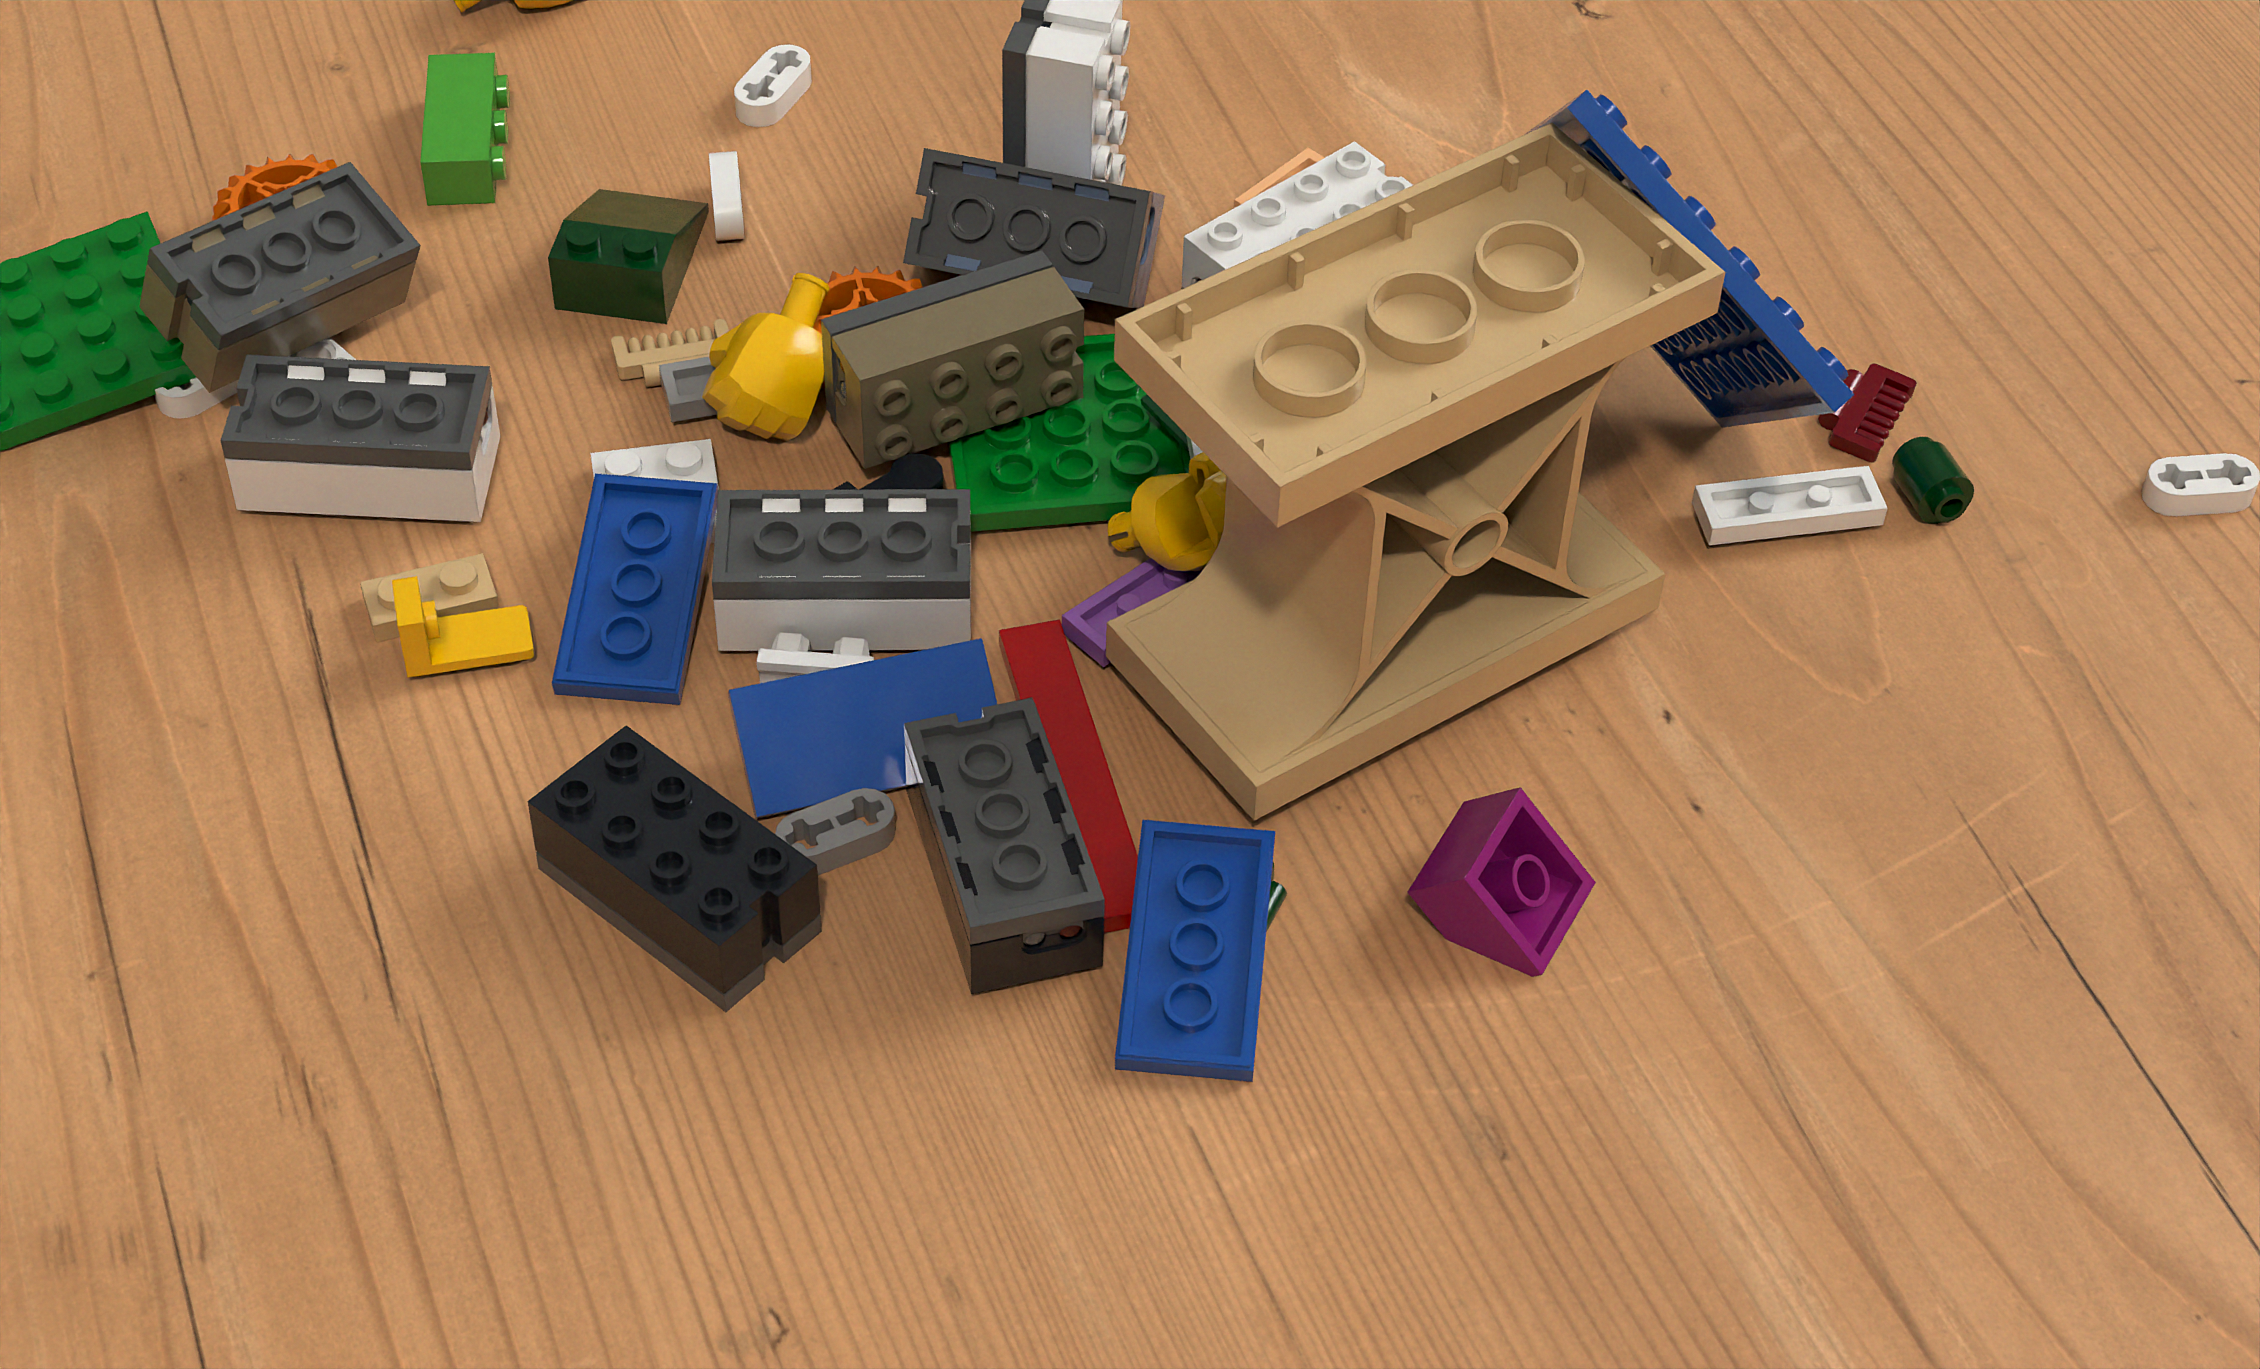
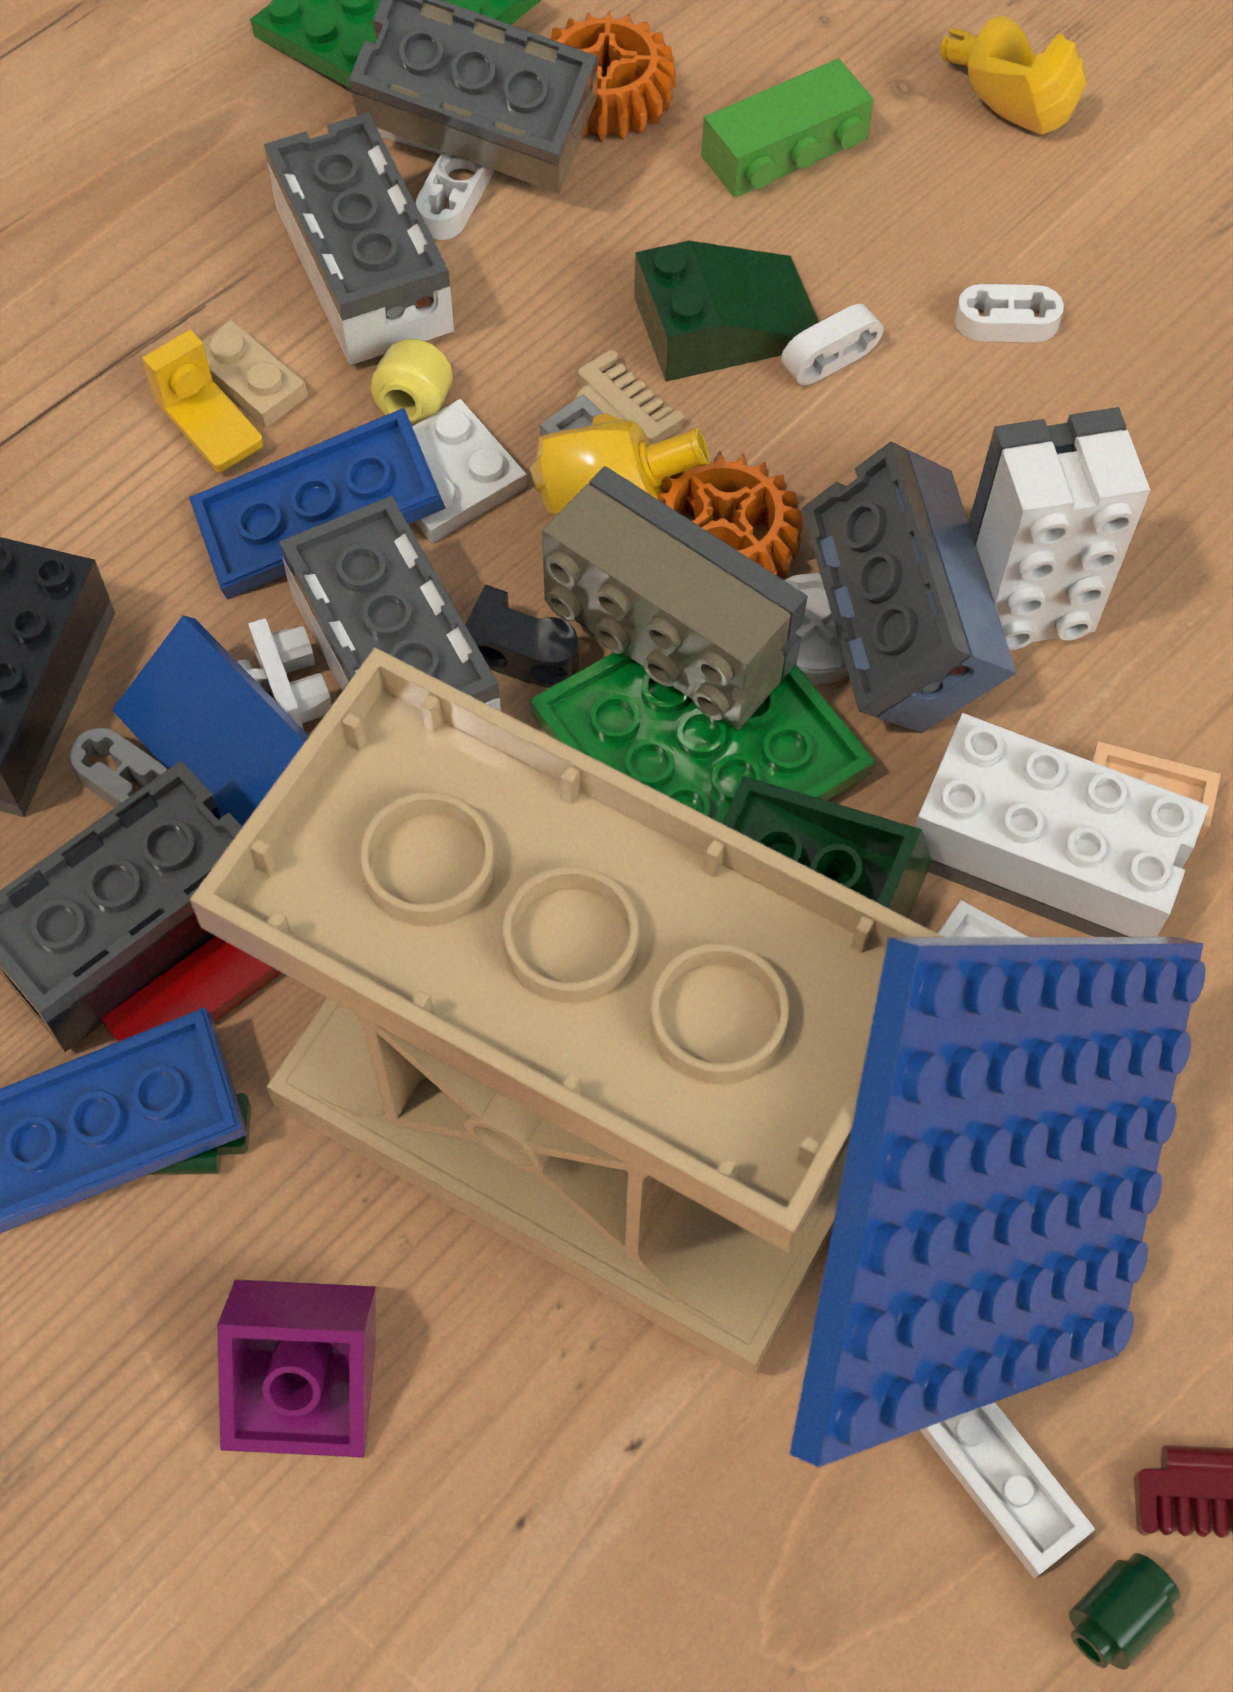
camera: 65 degrees right, 15 degrees up
none -> light yellow head [370,339,453,425]

